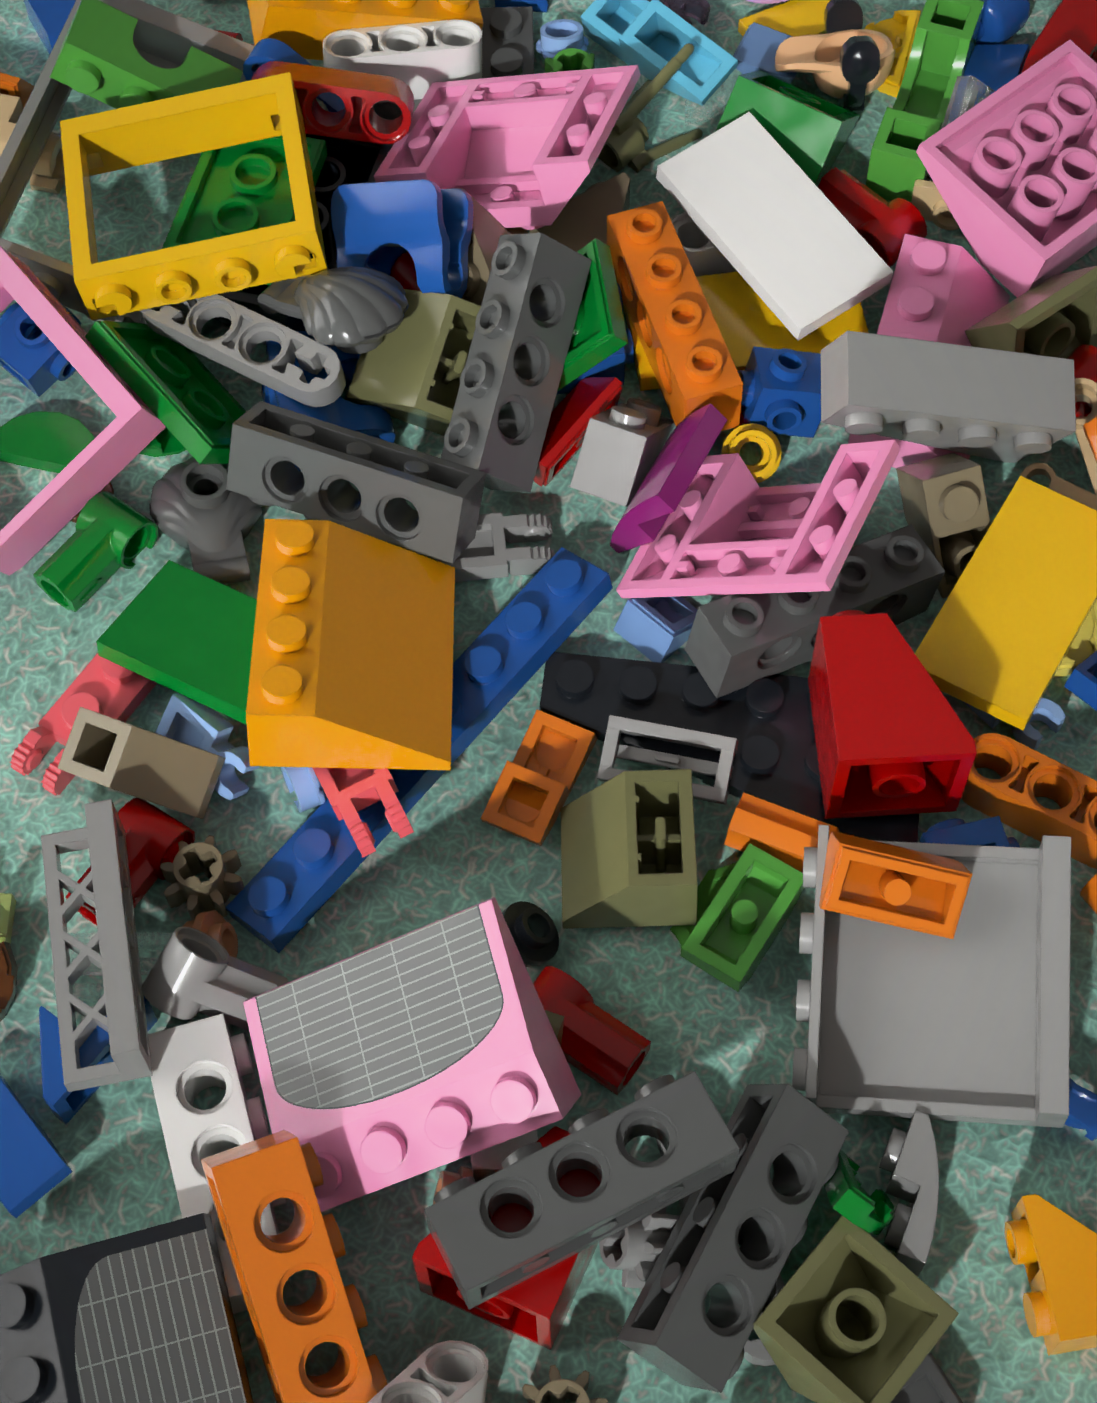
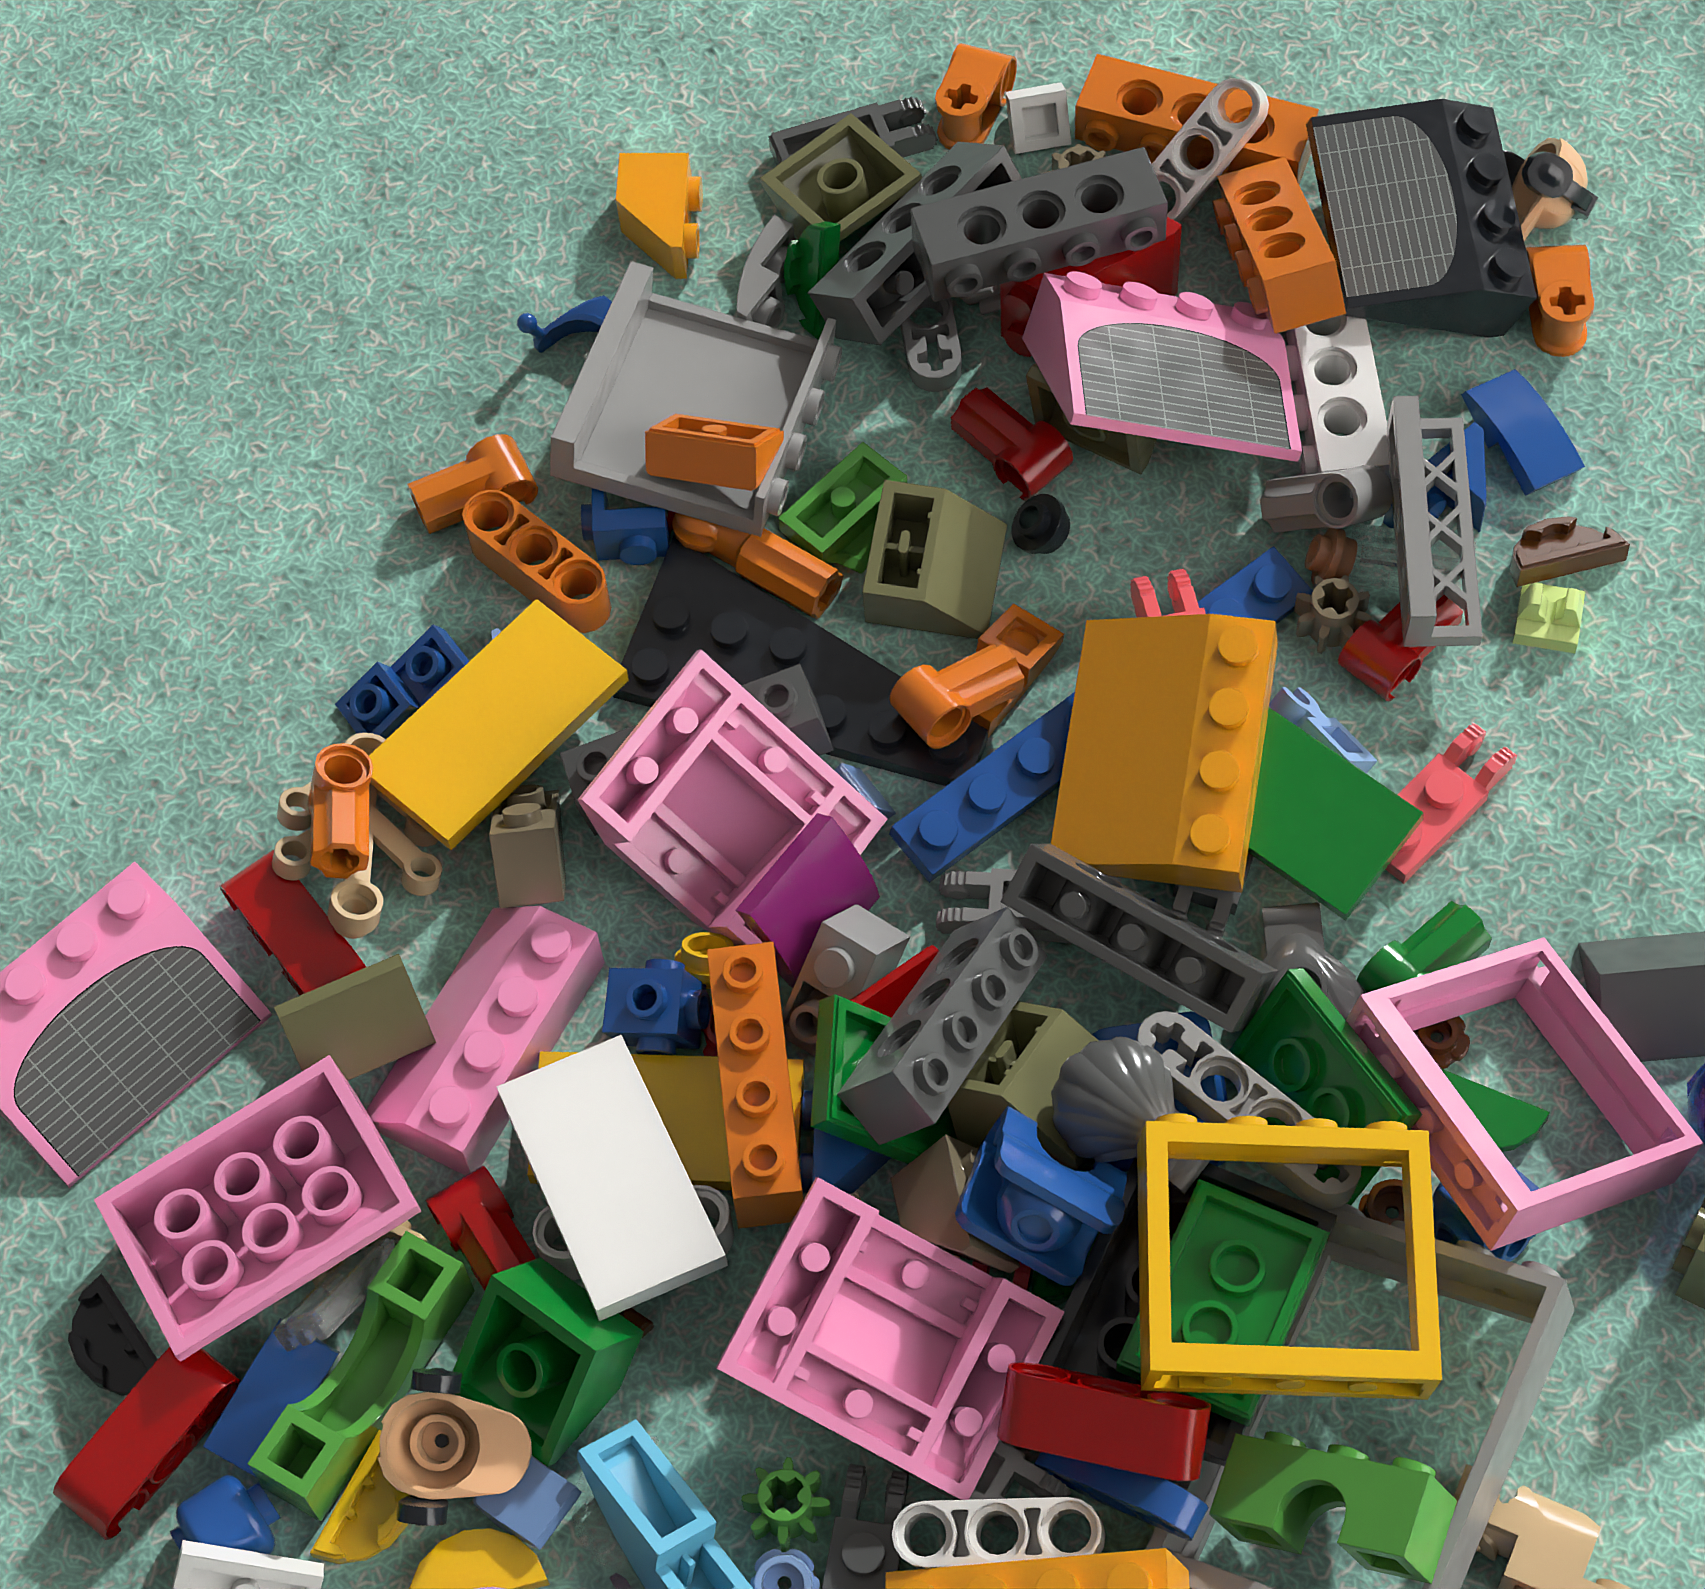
camera: 165 degrees left, 0 degrees up
dark tan slope [57,707,225,819] -> none
light grey tile [597,715,739,805] -> none
olive plant [598,43,703,173] -> none
red slope [808,610,977,819] -> none
light grey wedge [821,331,1076,463] -> none
none -> orange piece [889,643,1025,749]

